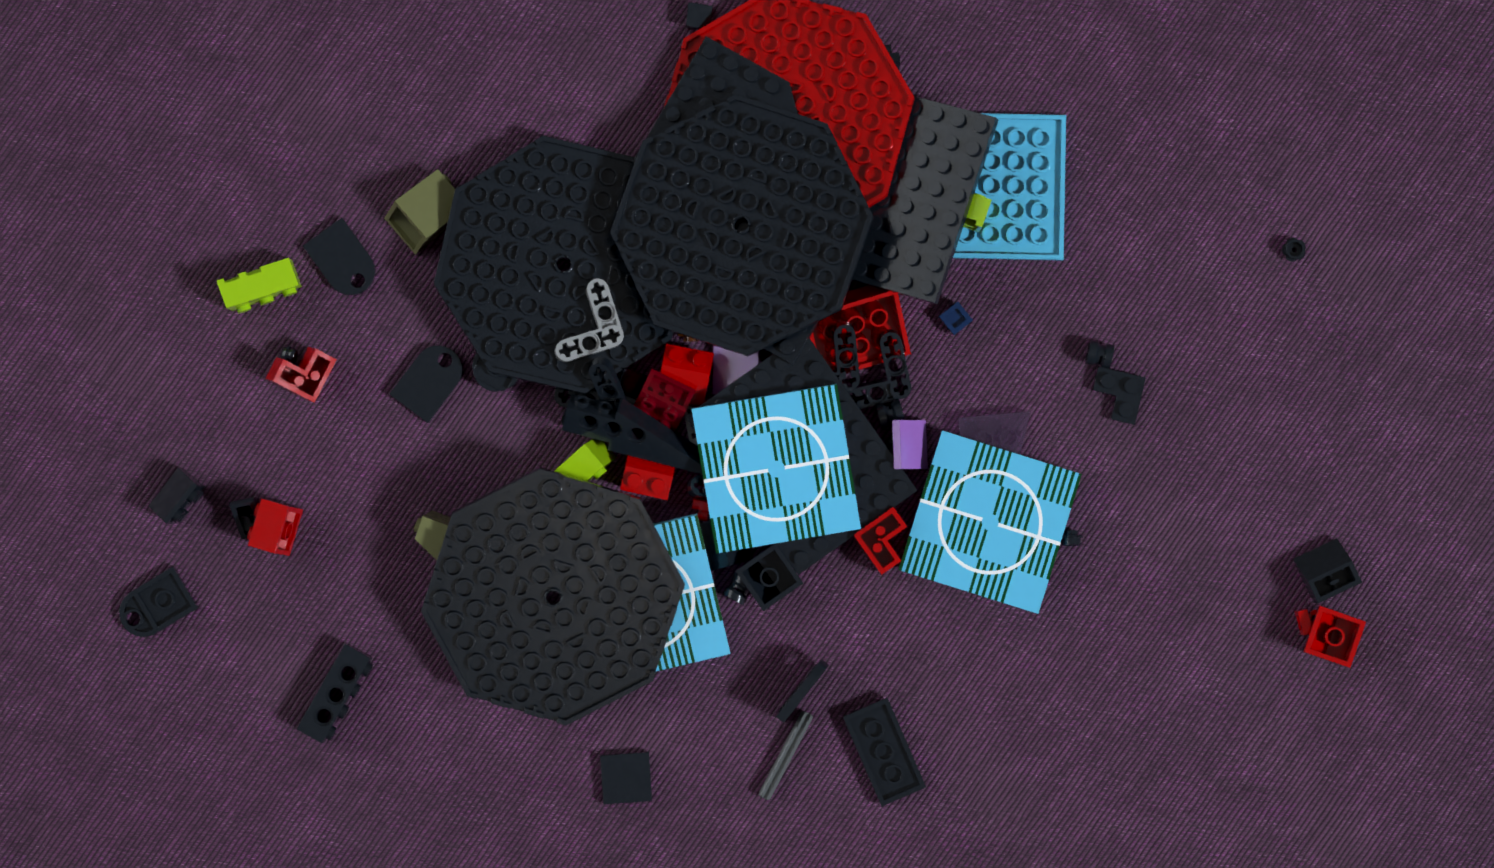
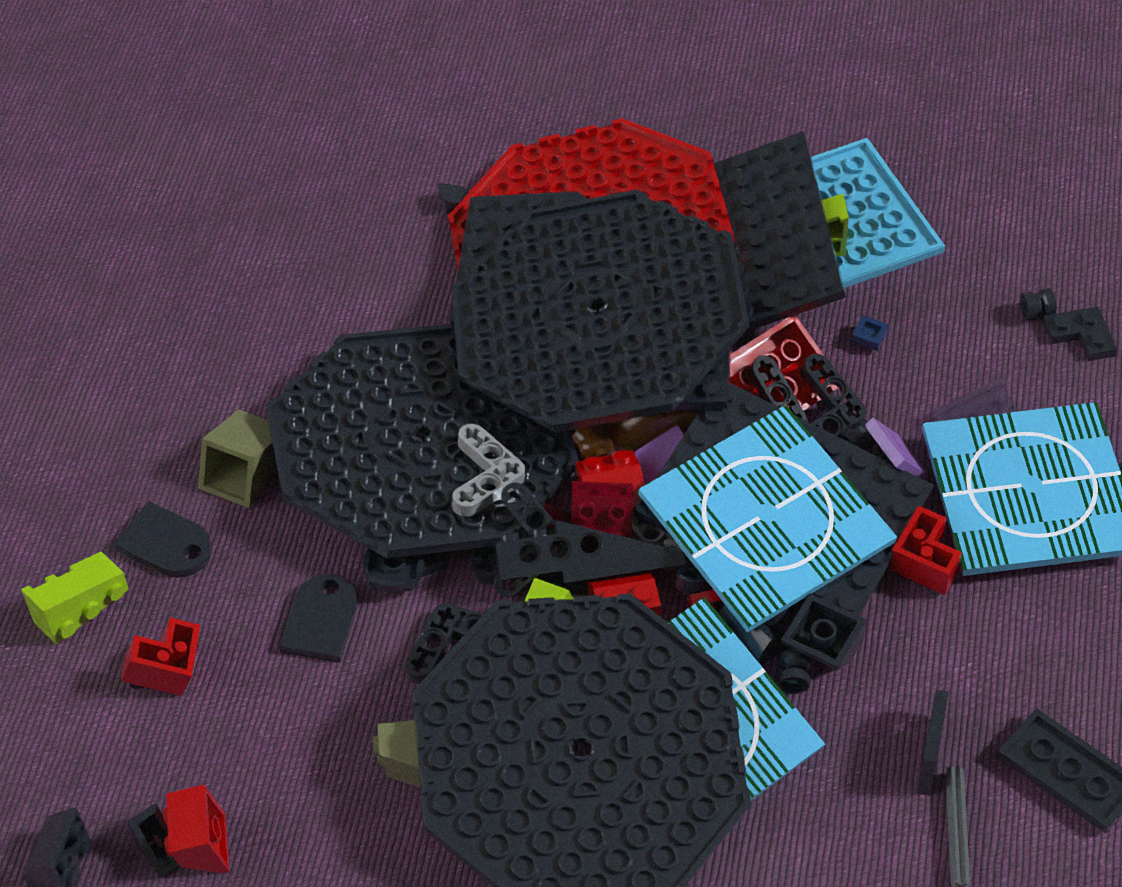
camera: 25 degrees left, 35 degrees down
none -> black beam [406,603,483,684]

